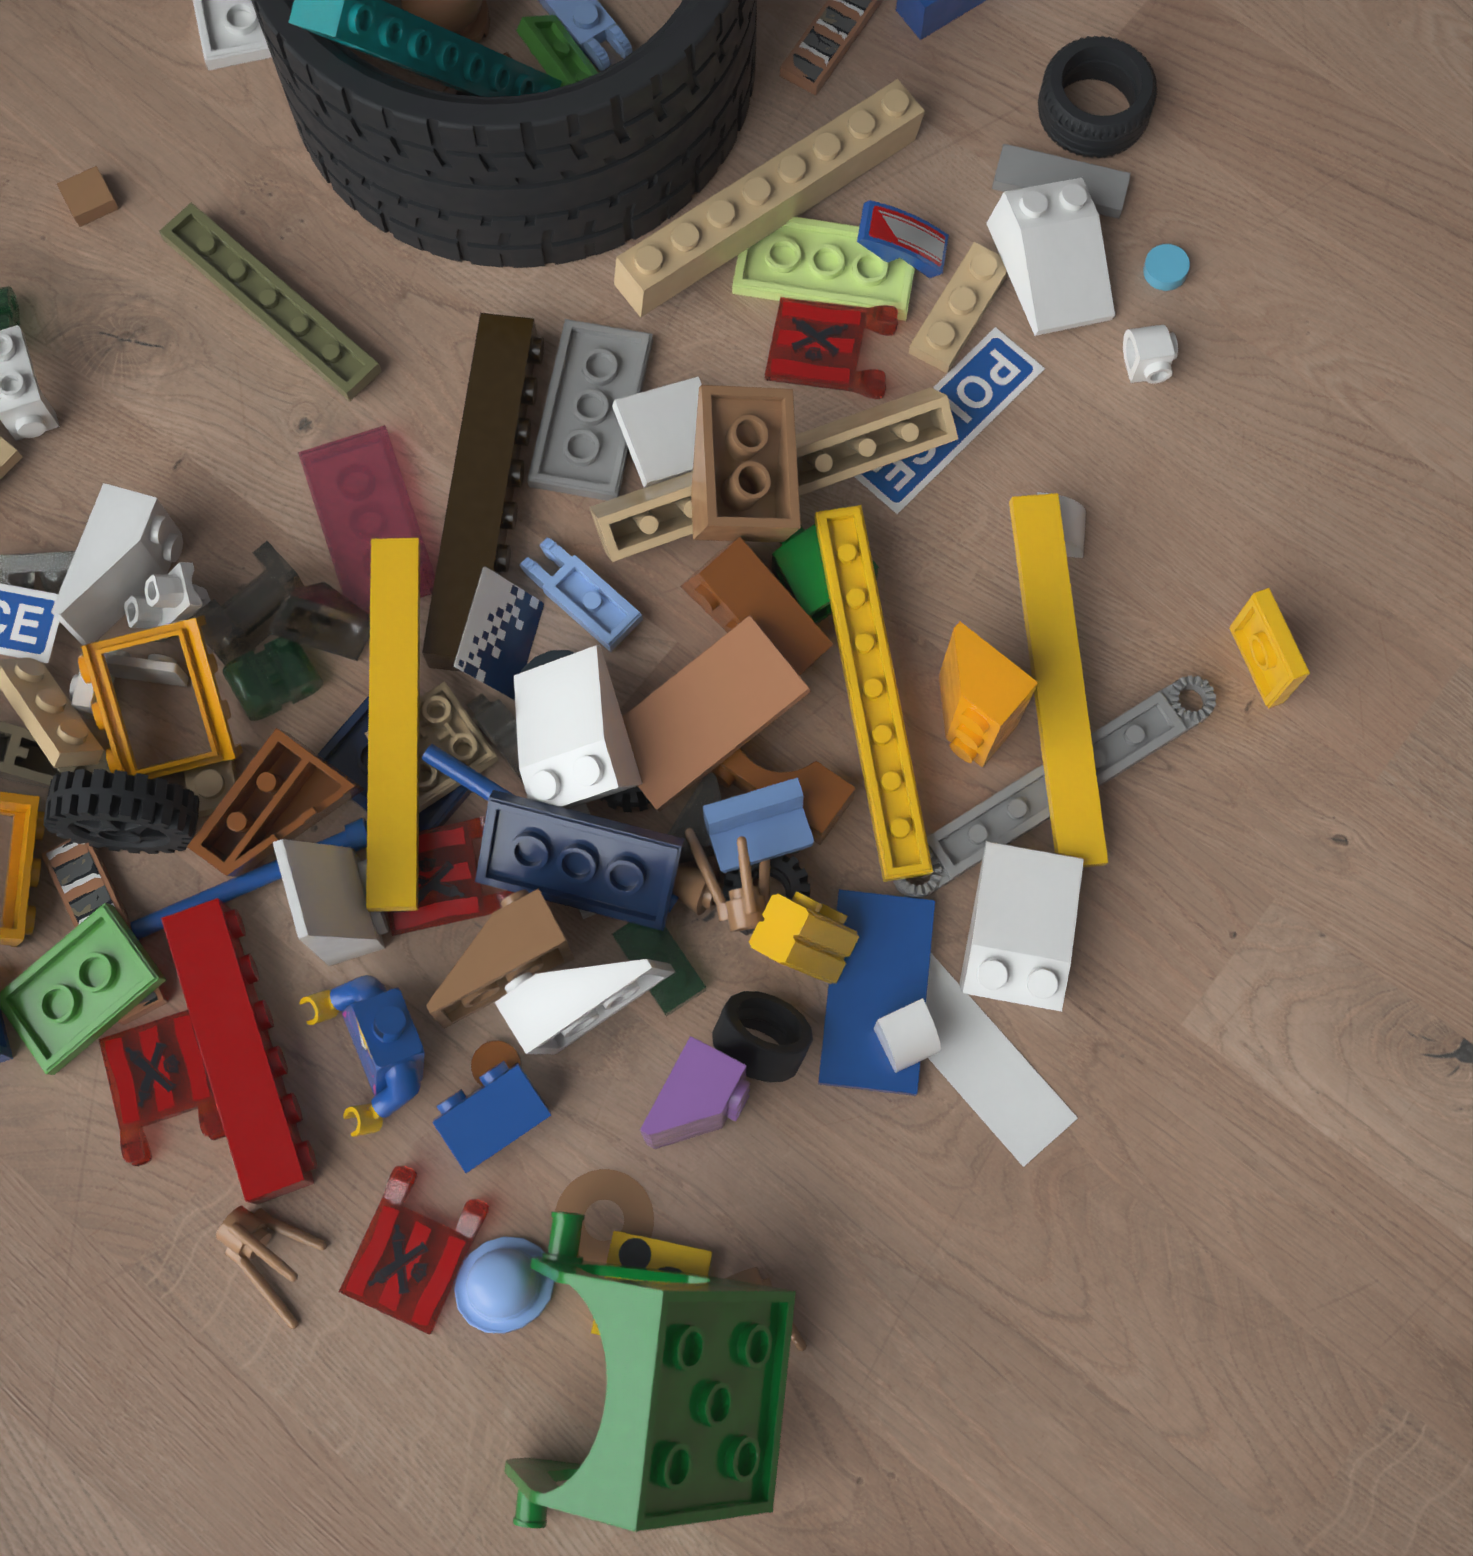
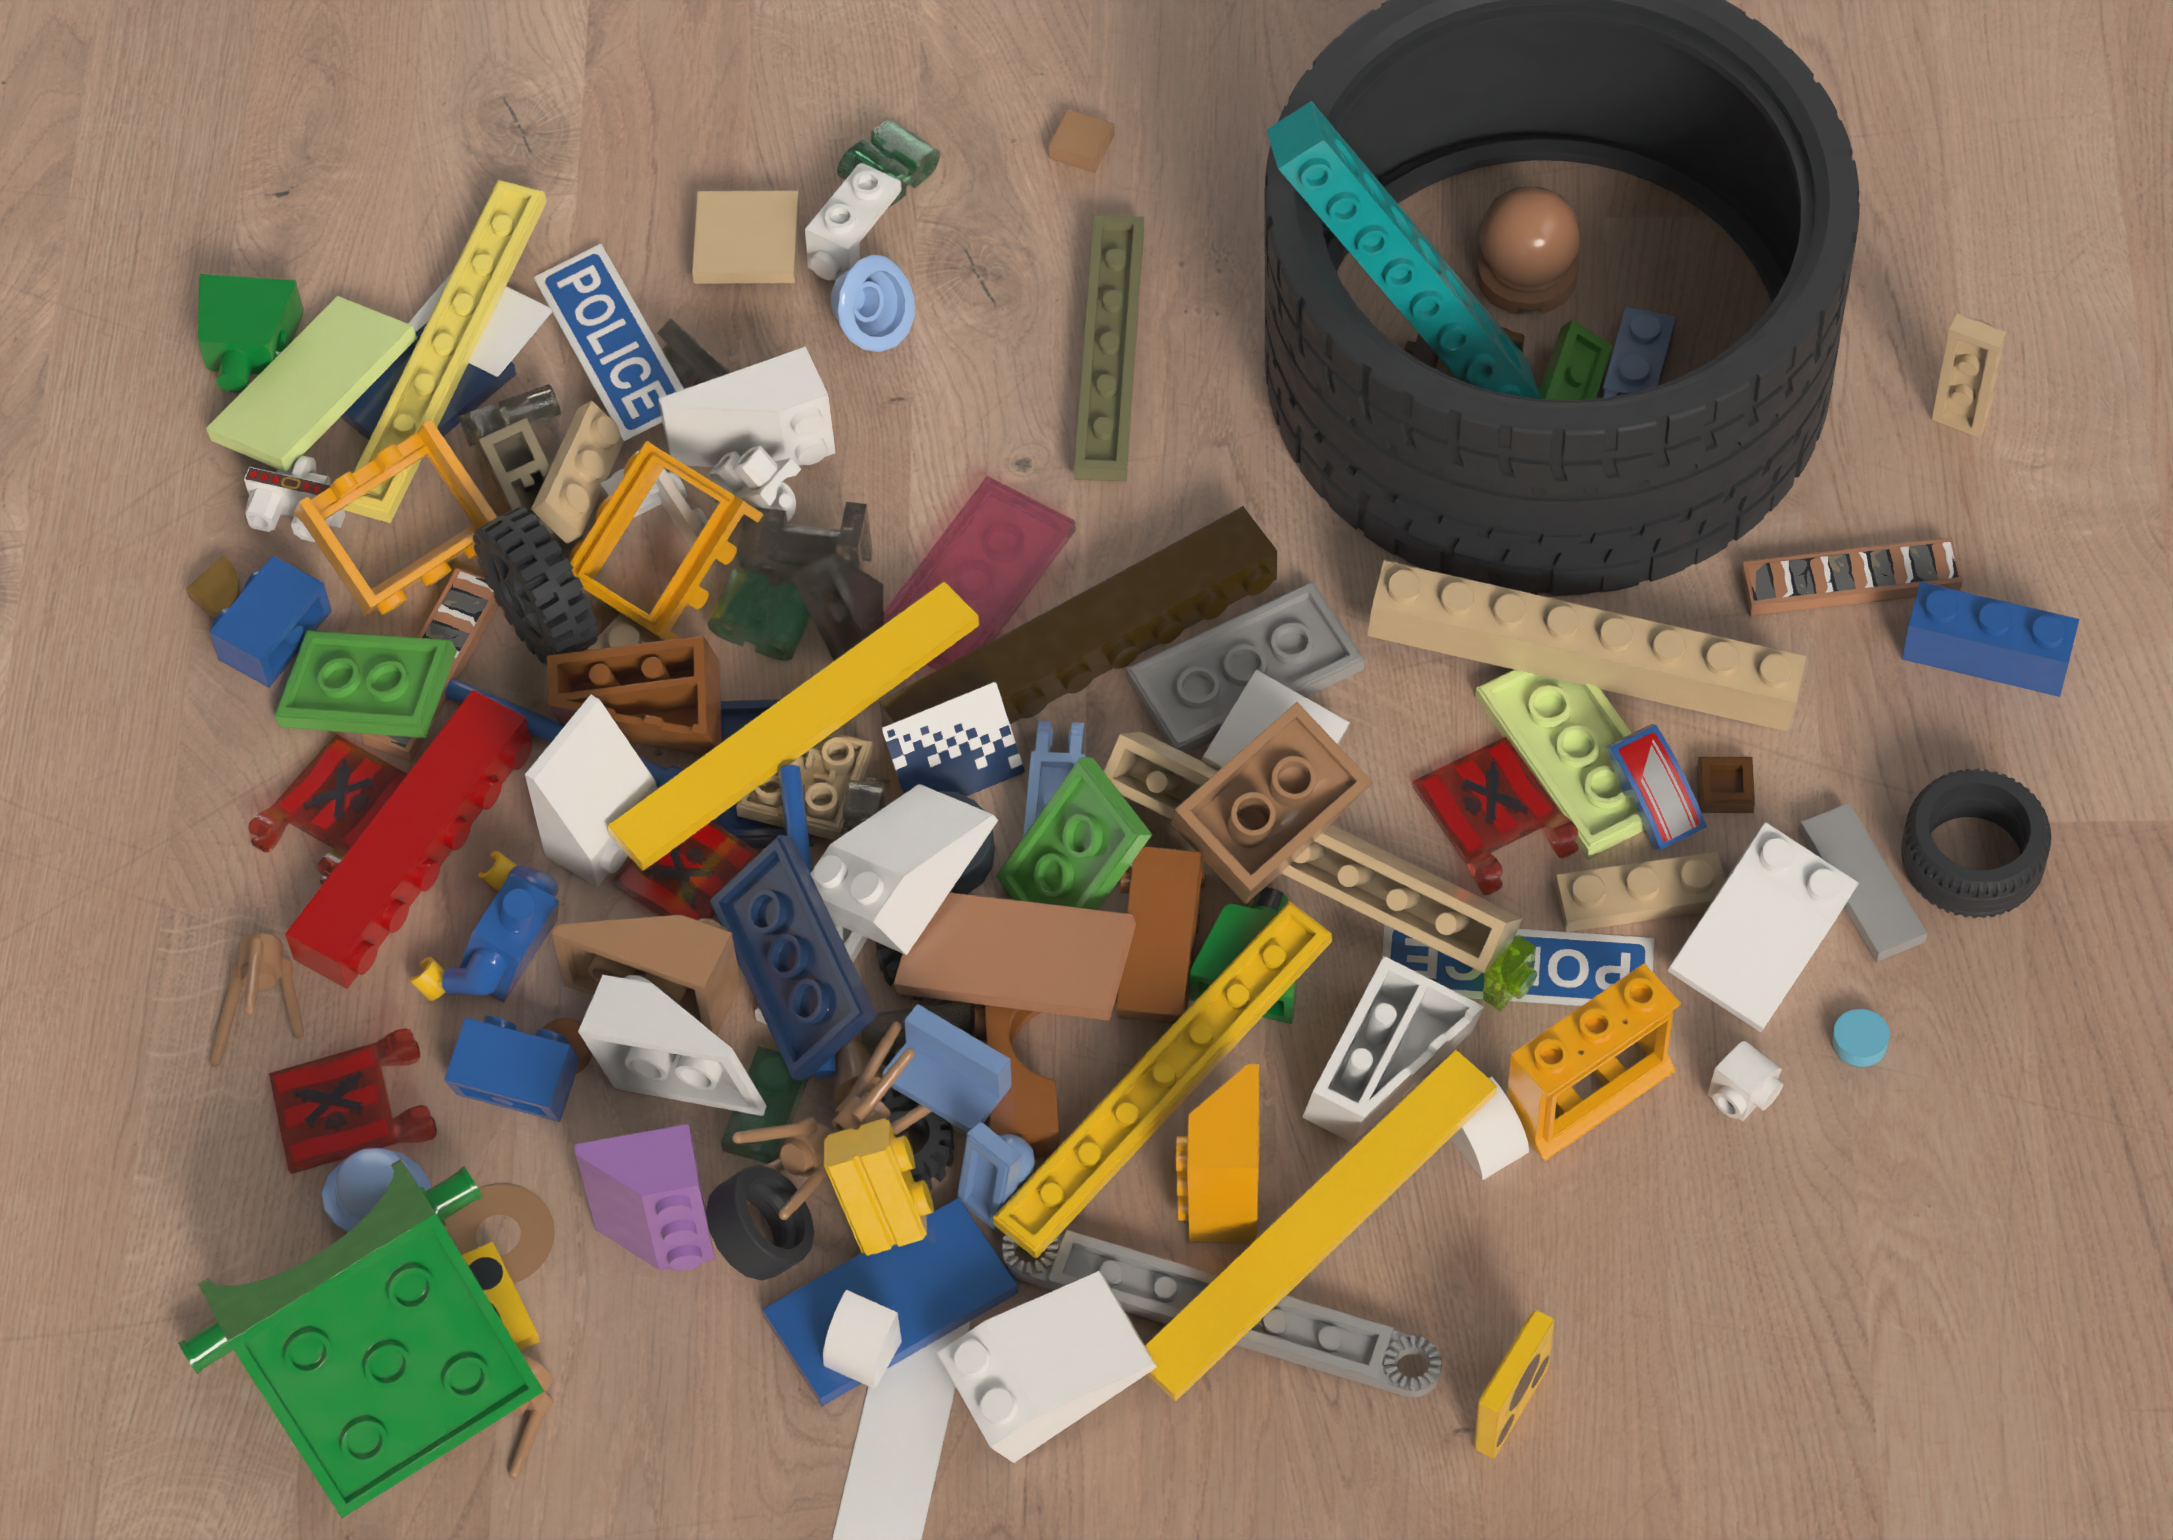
camera: 55 degrees right, 15 degrees down
none -> medium nougat plant [732,1117,833,1220]
none -> light blue hat [831,255,915,352]
none -> medium blue tile [956,1122,1035,1232]
none -> bright green tile [996,758,1152,910]
none -> white wedge [1302,956,1484,1143]
none -> clear neon green plate [1483,935,1537,1012]
none -> light orange window [1507,963,1681,1161]
none -> reddish brown tile [1697,757,1755,813]

